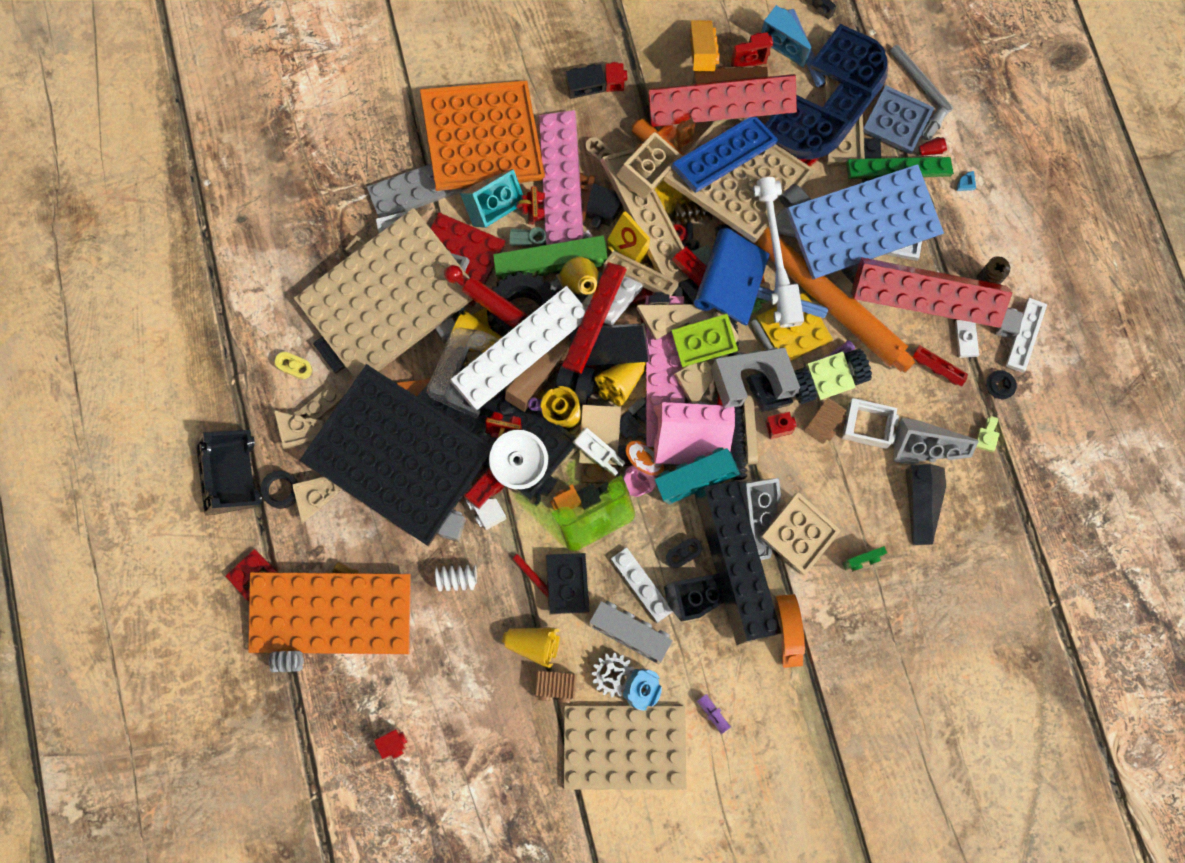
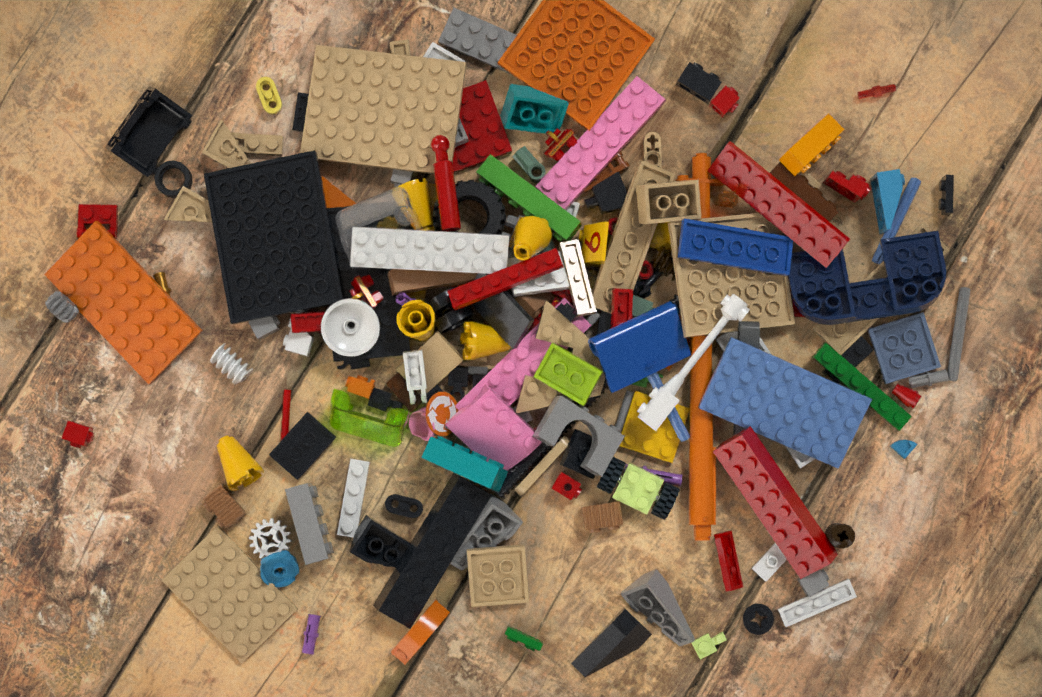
camera: 50 degrees right, 10 degrees up
white window [842,398,899,449] -> none

